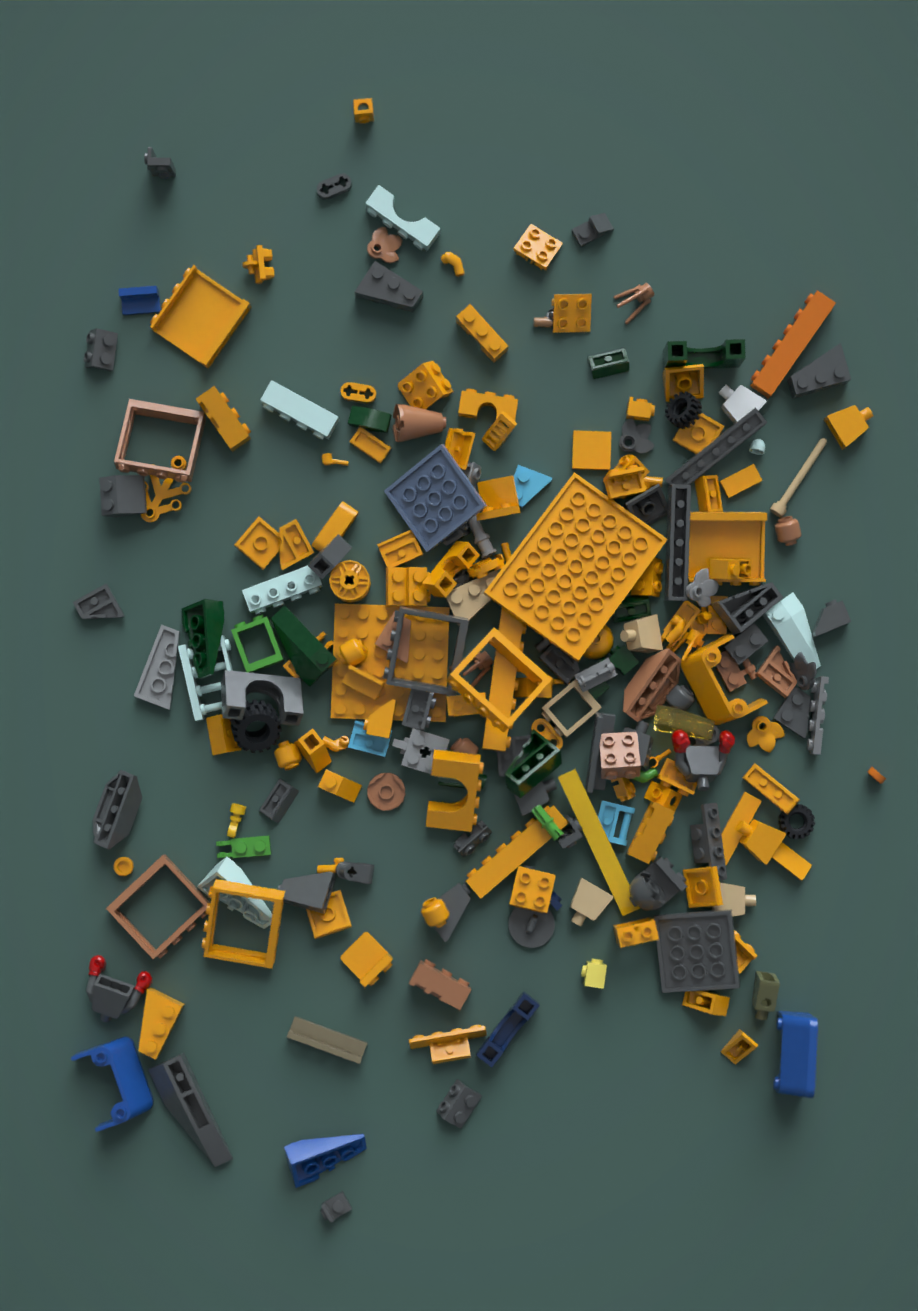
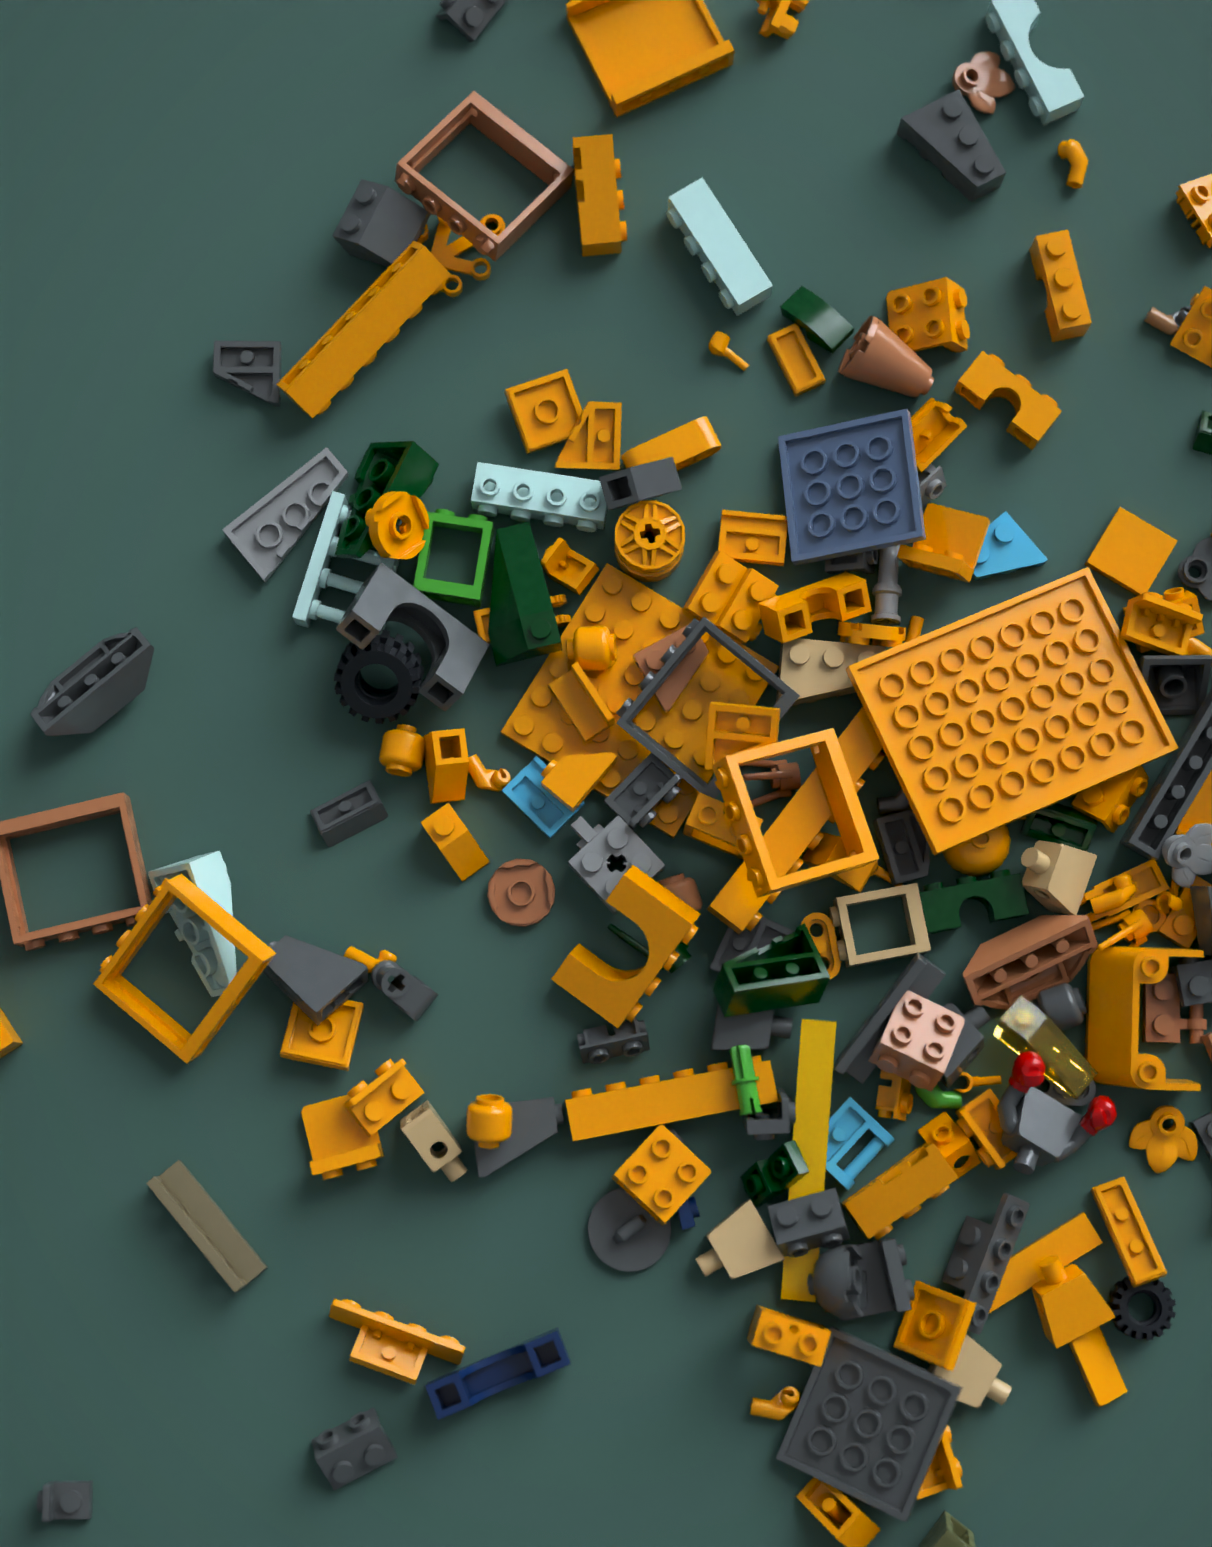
camera: 30 degrees right, 5 degrees down
light orange tile [114,857,134,876] -> none
light orange panel [206,714,242,755] -> none
bright green hinge [216,835,271,858] -> none
yellow piece [227,803,247,838] -> none
blue wedge [284,1134,367,1188] -> none
light orange beam [340,382,376,404] -> none
nougat wedge [409,959,471,1010] -> none
dark grey plate [453,569,471,588] -> none
light orange slope [482,411,517,451] -> none
light grey hinge [574,658,617,692] -> none
light yellow brick [581,958,607,989] -> none
none -> light orange brick [276,241,450,418]
none -> light orange bracket [344,1058,425,1137]
none -> light orange plate [365,491,429,560]
none -> tan torso [400,1100,468,1182]
none -> light orange bracket [540,537,599,595]
none -> light orange wing [704,702,780,770]
none -> dark green slope [741,1140,810,1208]
none -> light orange arm [750,1386,800,1420]
none -> dark grey bracket [768,1188,850,1258]

